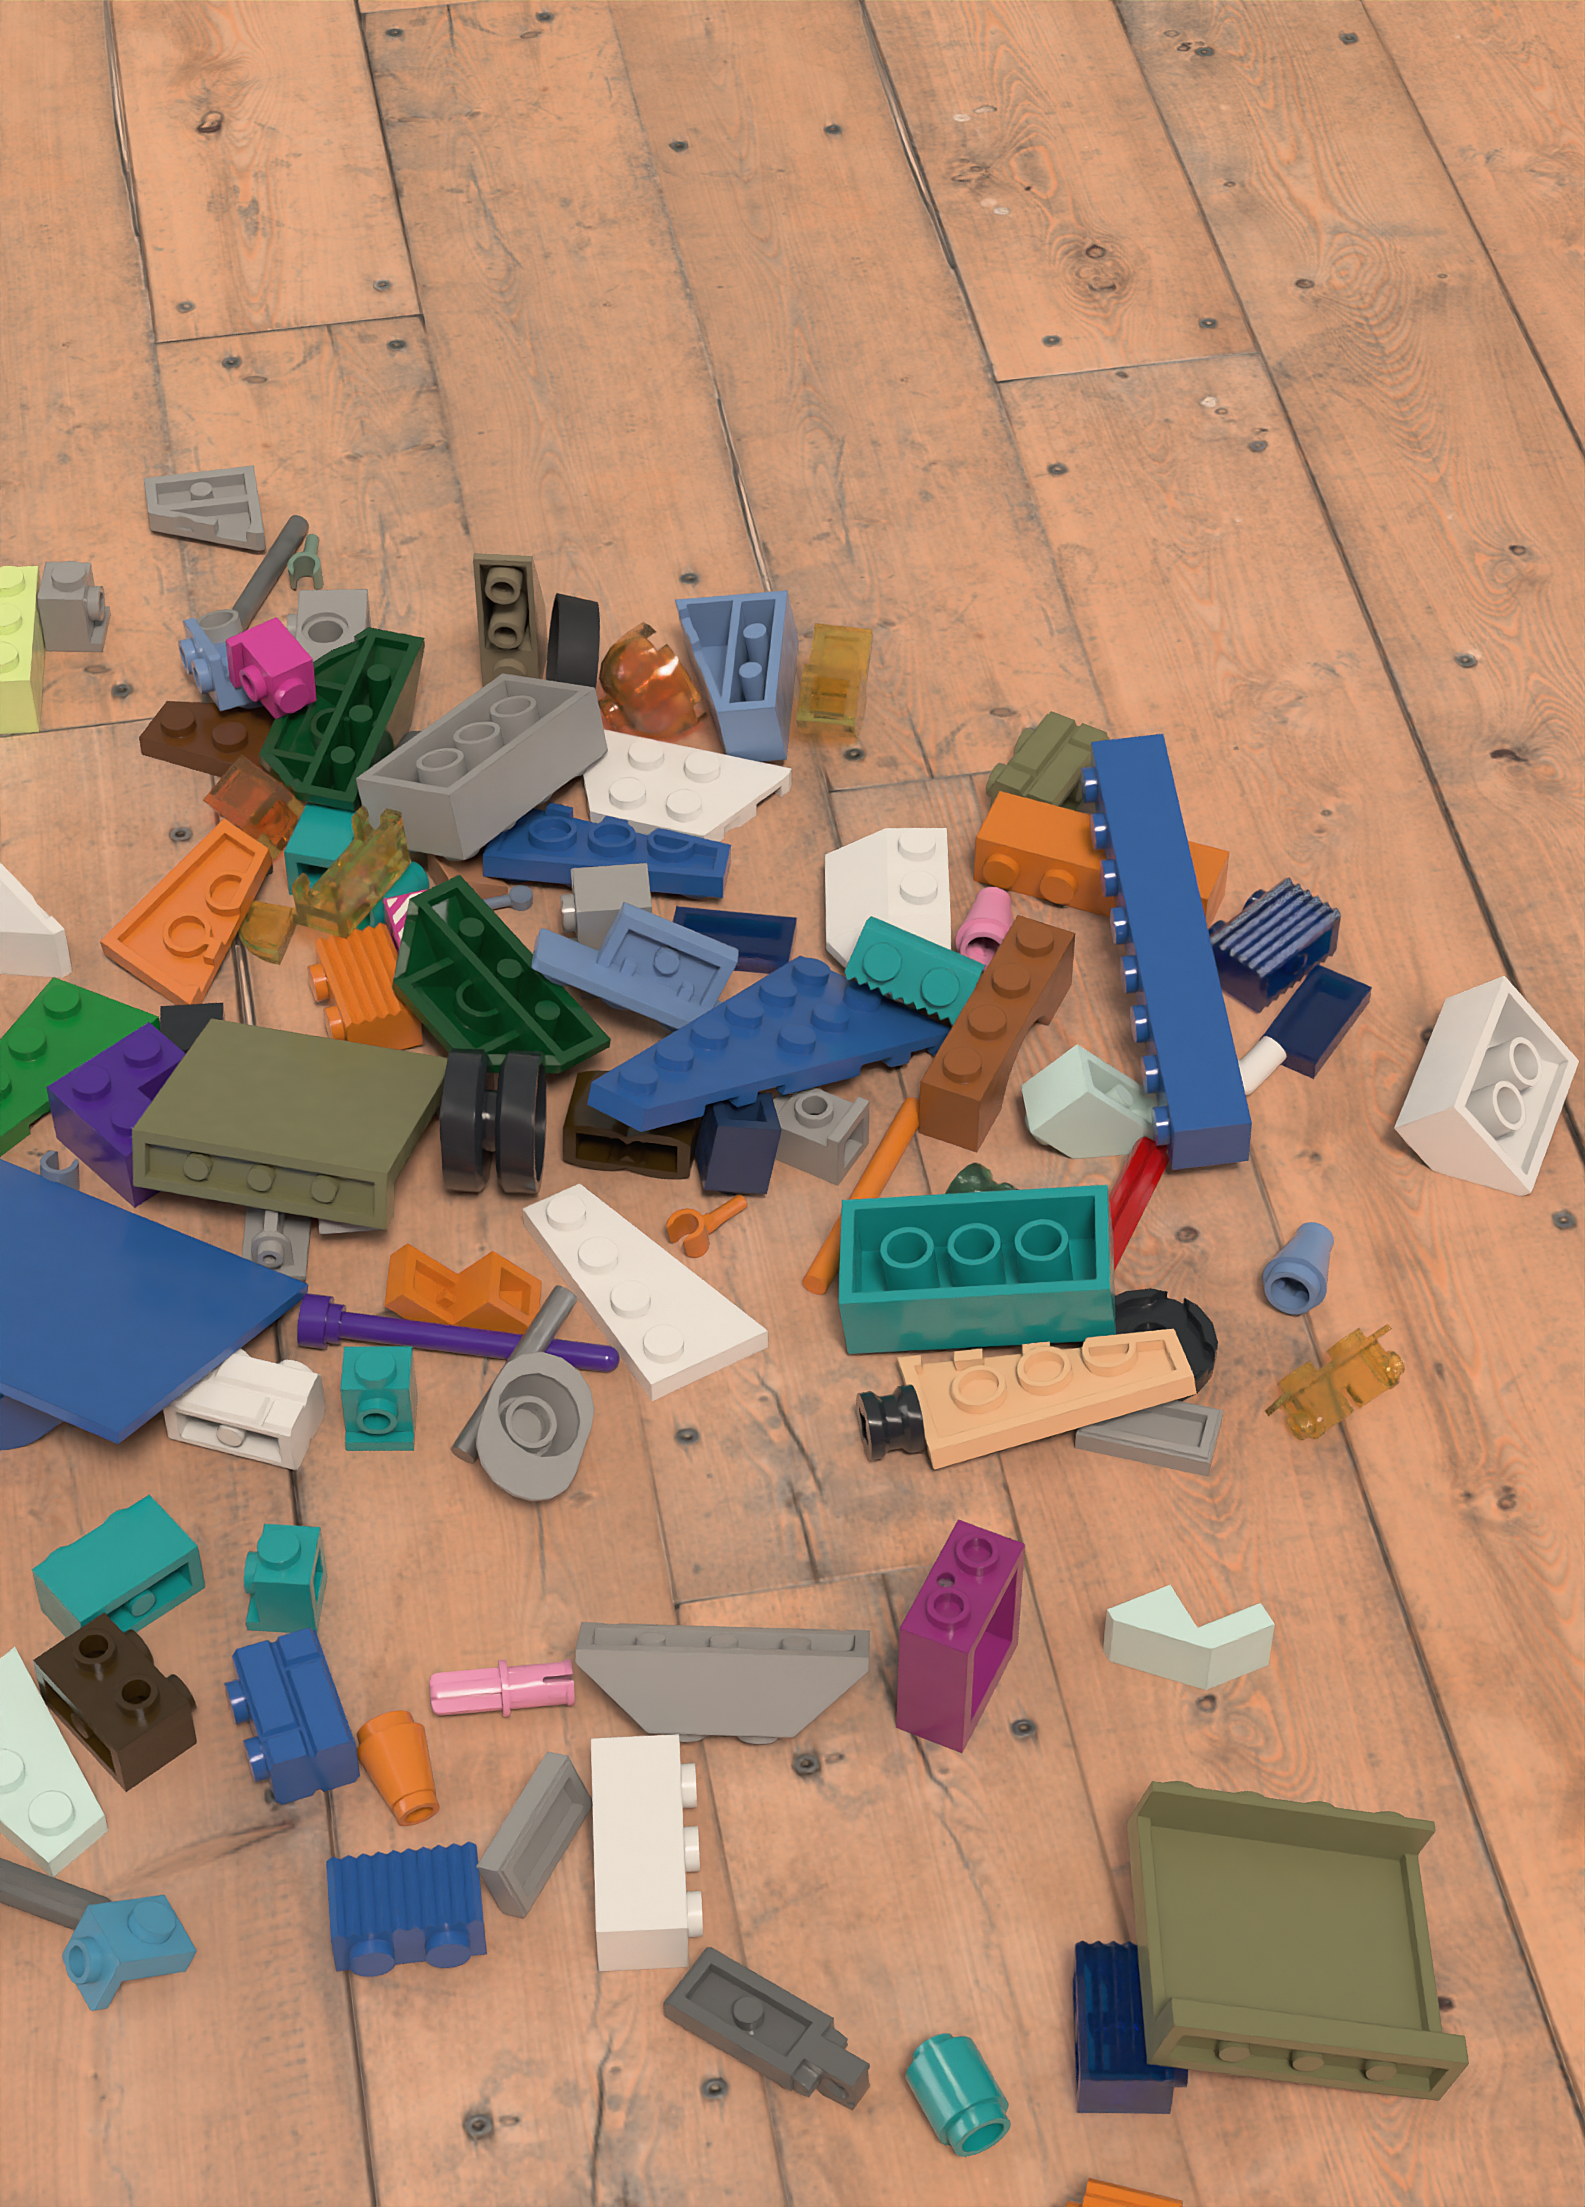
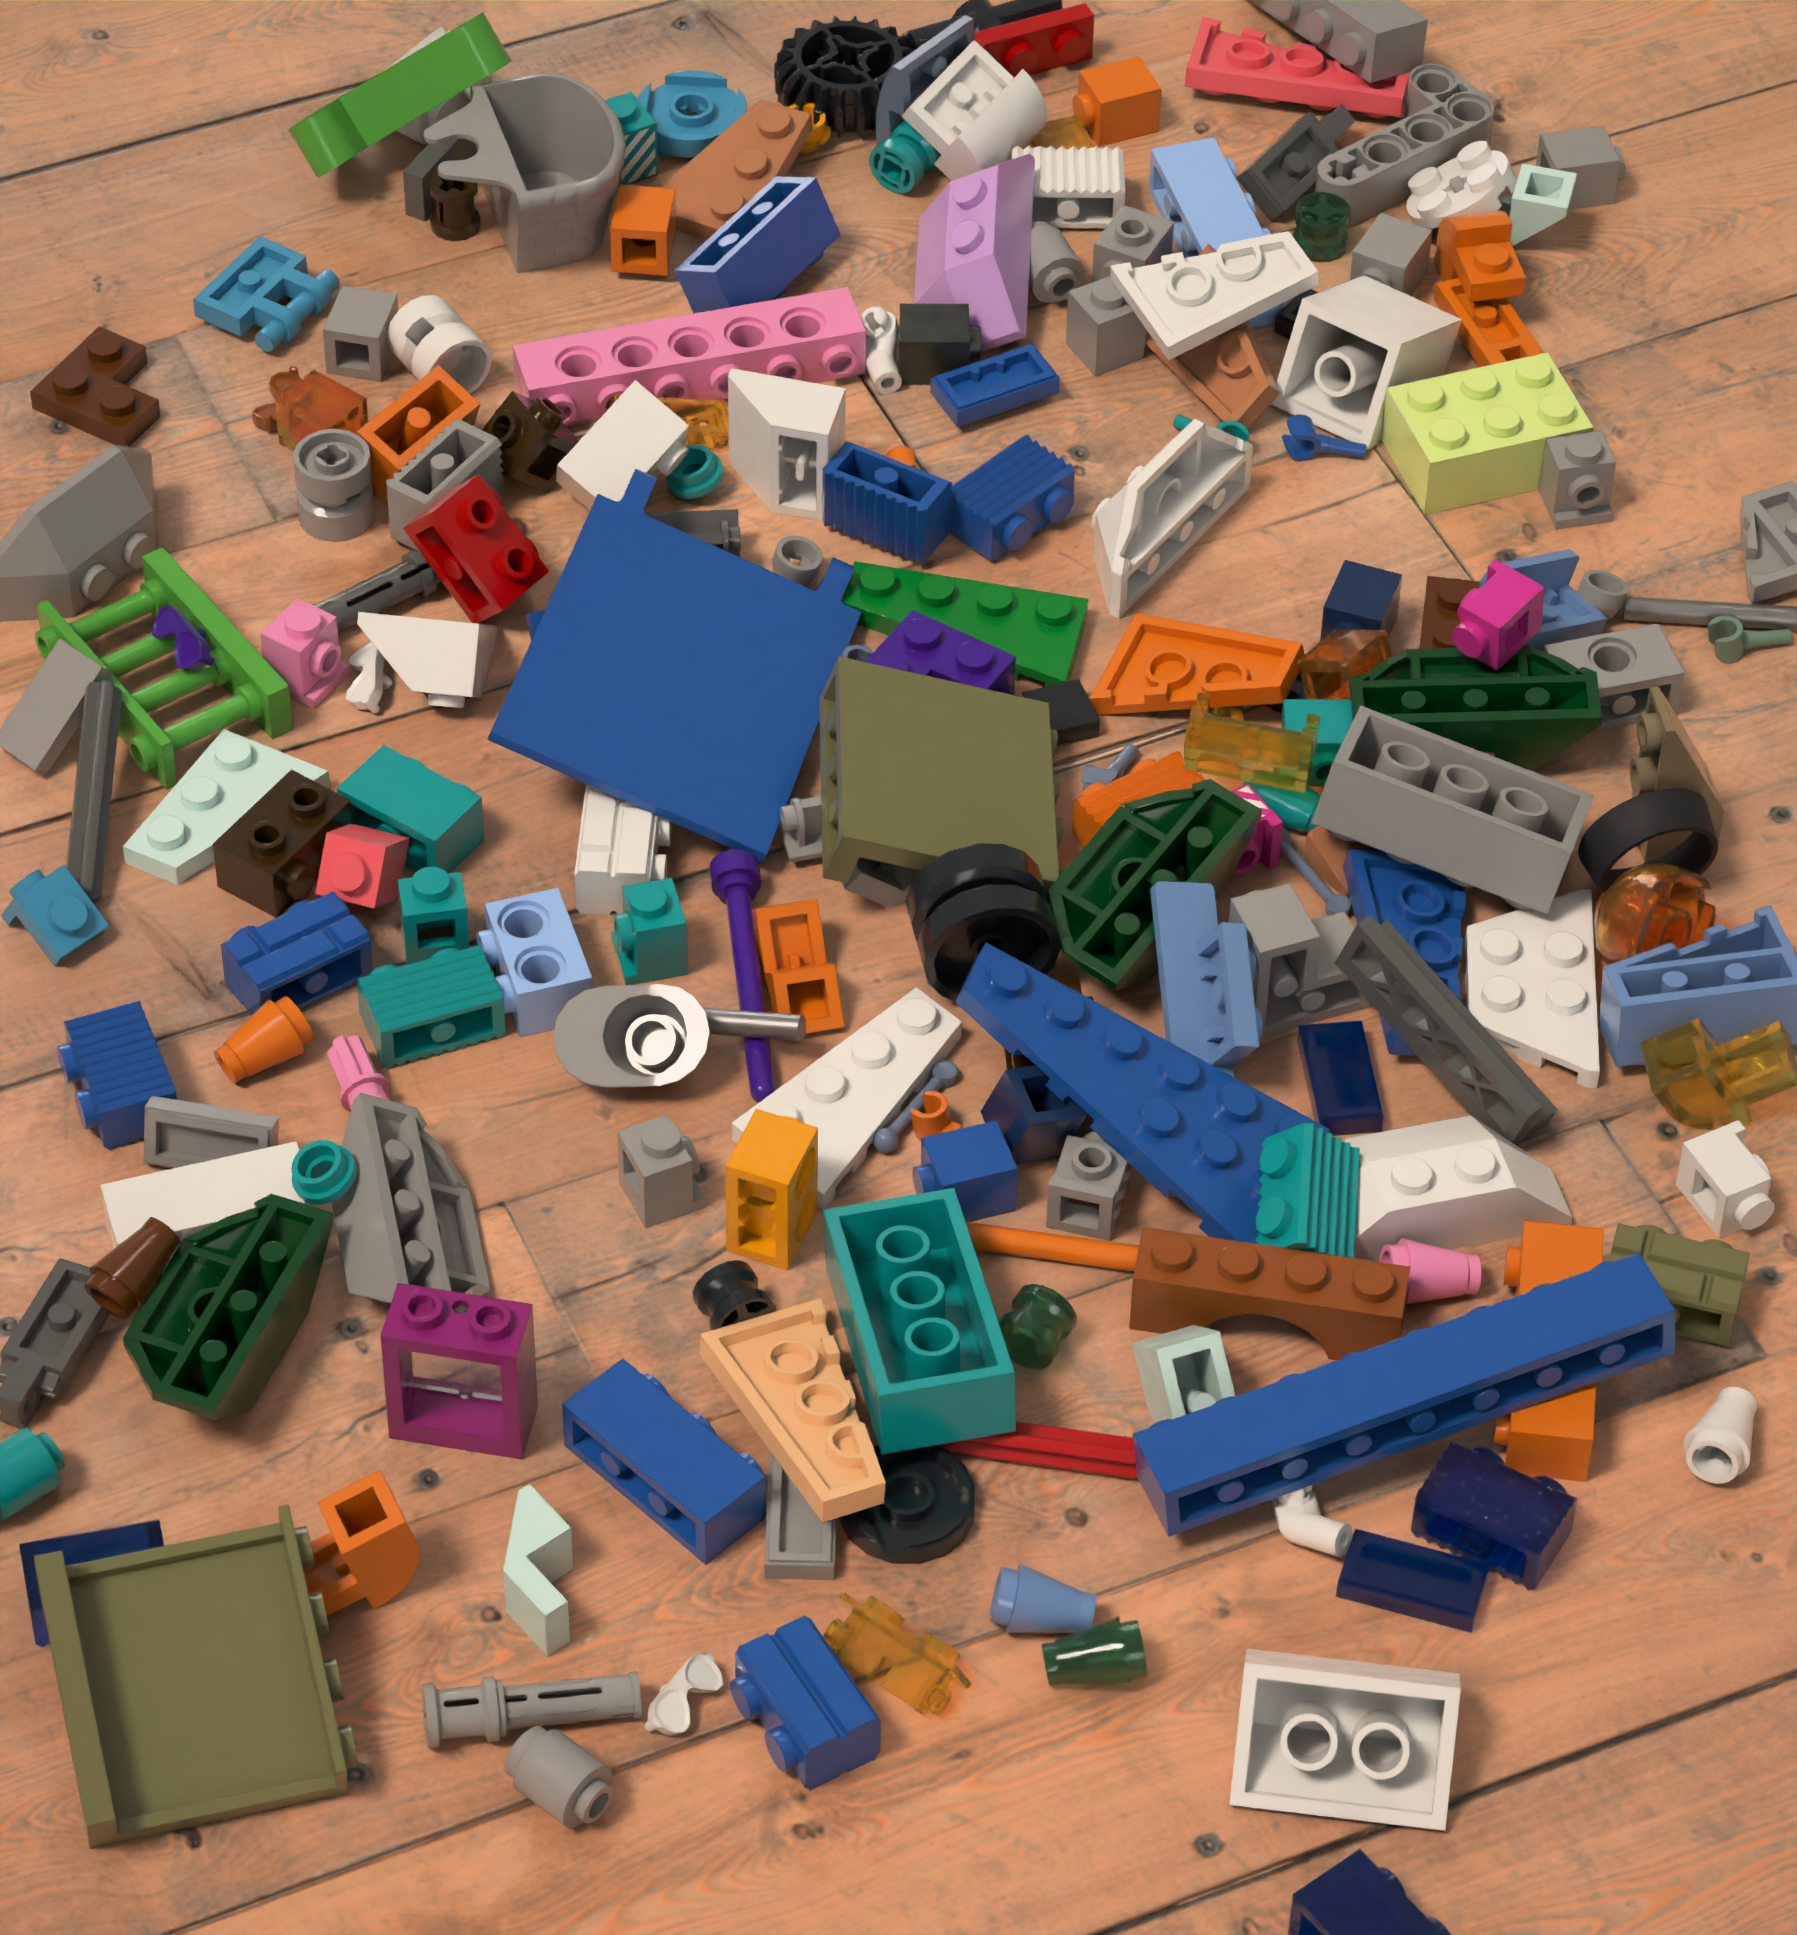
camera: 75 degrees right, 0 degrees up
none -> reddish brown cone [84,1217,181,1320]
none -> dark green wedge [123,1193,333,1420]
none -> teal plate [291,1140,358,1205]
none -> orange brick [303,1470,420,1616]
none -> coral brick [315,824,410,909]
none -> teal brick [357,945,506,1069]
none -> light grey pin [422,1671,642,1748]
none -> light blue brick [477,888,593,1037]
none -> light grey brick [505,1726,613,1828]
none -> blue brick [562,1358,766,1565]
none -> light grey brick [617,1115,706,1228]
none -> white piece [644,1653,723,1736]
none -> light orange brick [725,1109,818,1270]
none -> blue brick [730,1616,881,1790]
none -> sand blue hinge [873,1060,958,1153]
none -> blue brick [912,1120,1018,1222]
none -> clear green cone [1042,1616,1148,1686]
none -> sand blue hand [1081,744,1139,792]
none -> dark blue brick [1319,560,1402,665]
none -> dark grey fence [1335,915,1558,1145]
none -> white brick [1676,1120,1775,1239]
none -> white cone [1683,1387,1757,1484]

